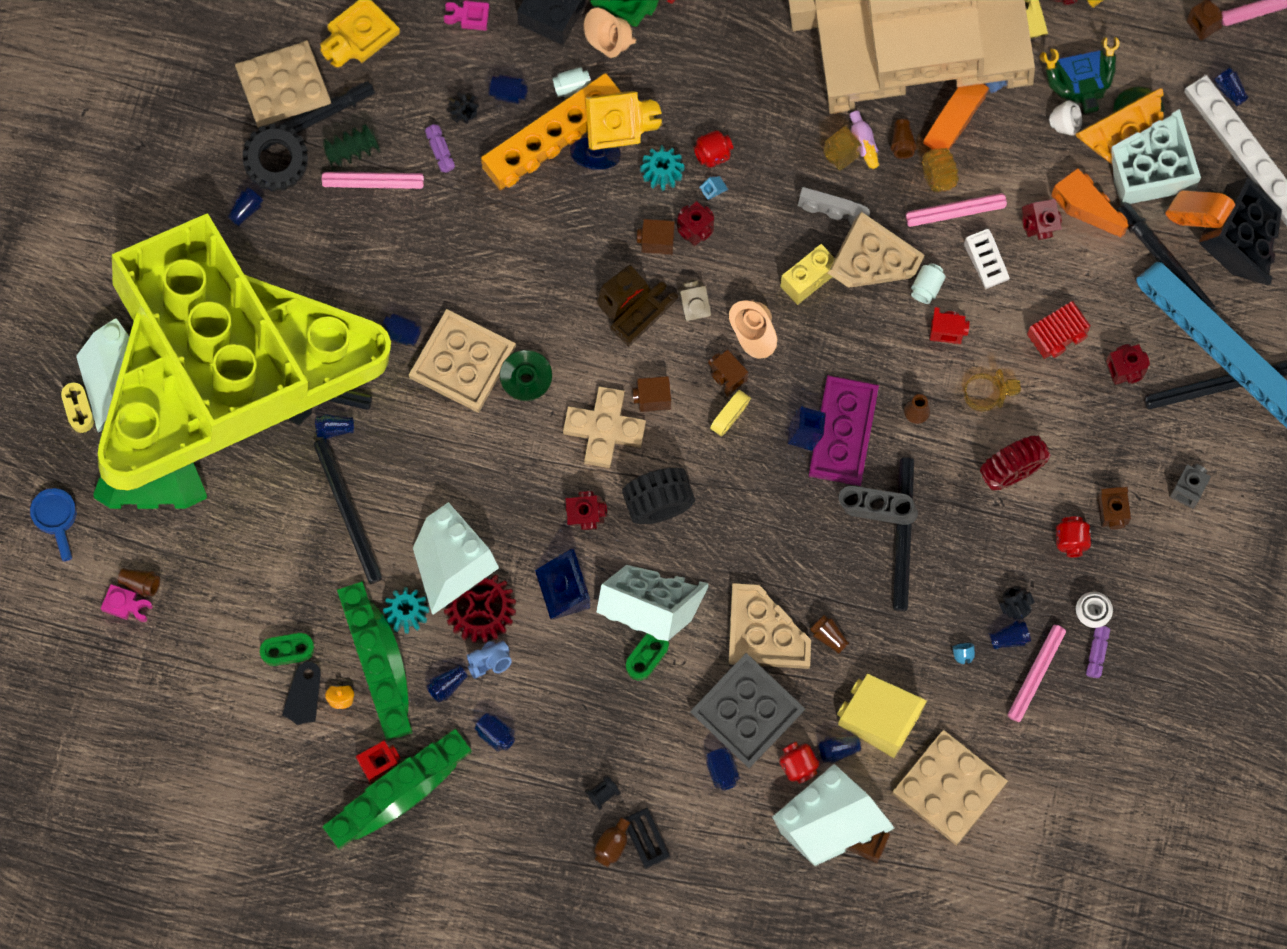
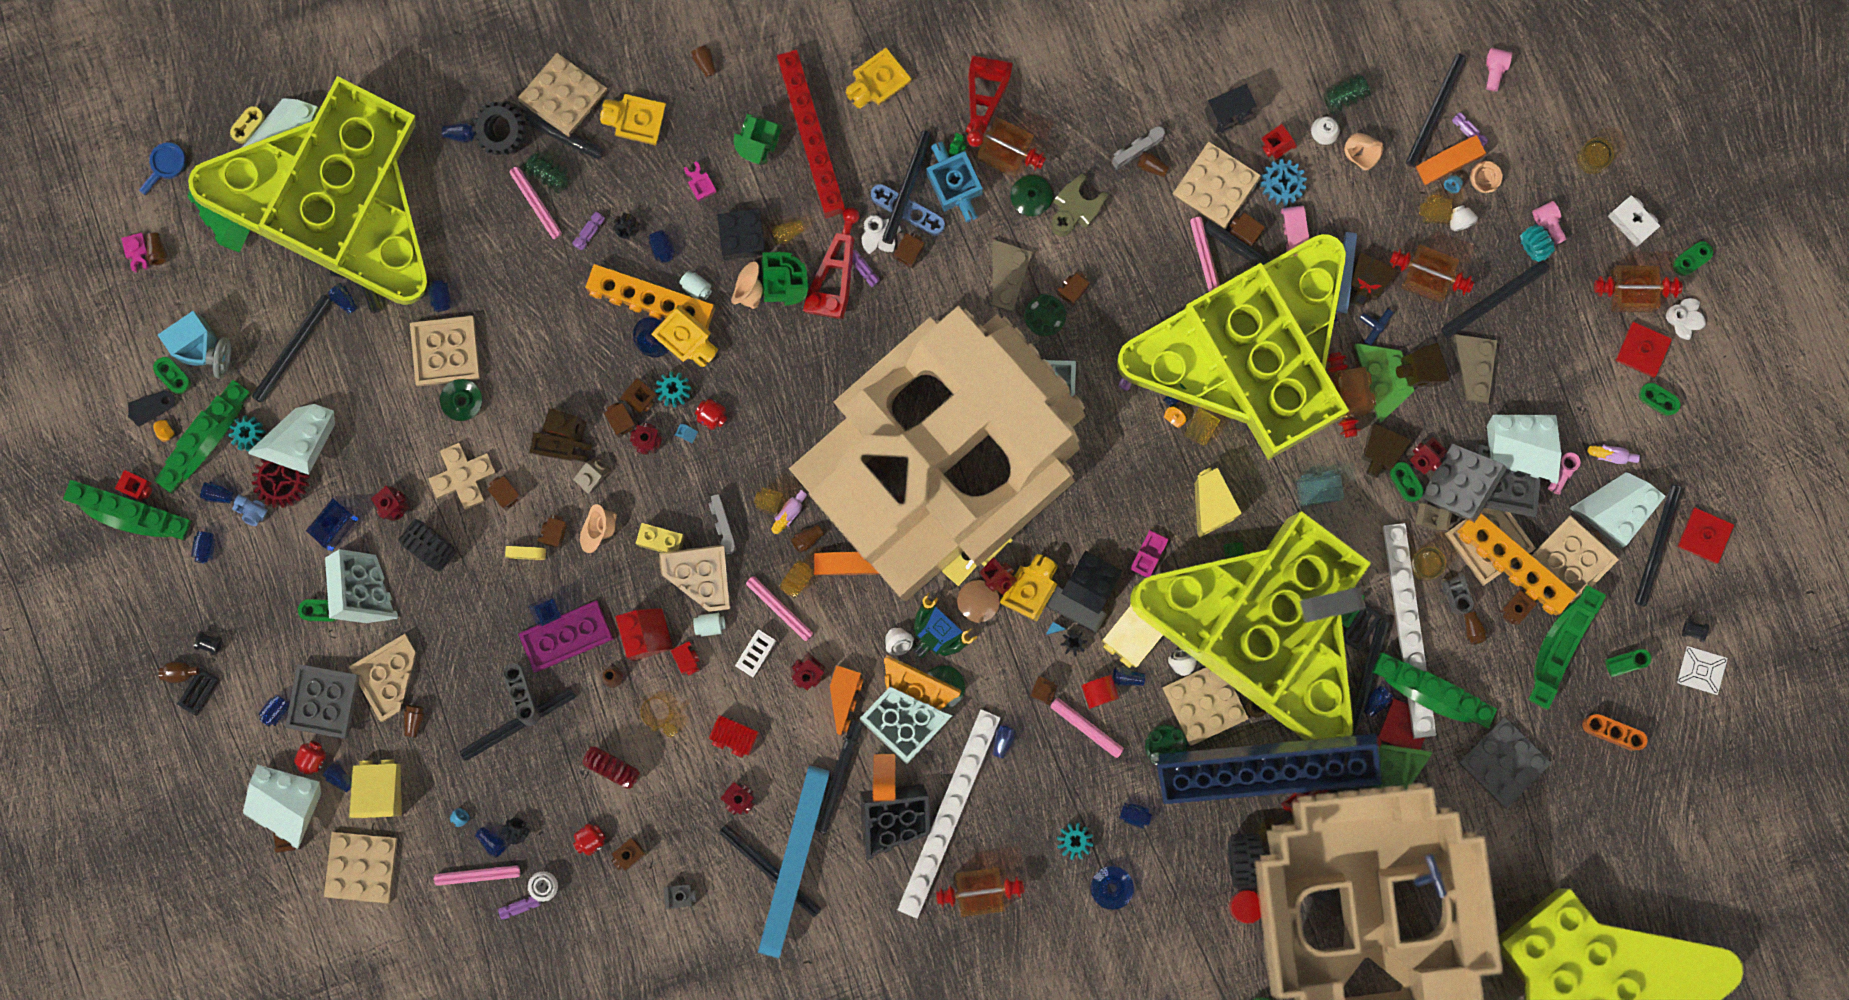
camera: 60 degrees right, 10 degrees up
none -> medium azure piece [158,311,231,379]
none -> red slope [615,608,673,661]
none -> reddish brown brick [619,378,656,414]
none -> medium nougat dish [957,580,1000,623]

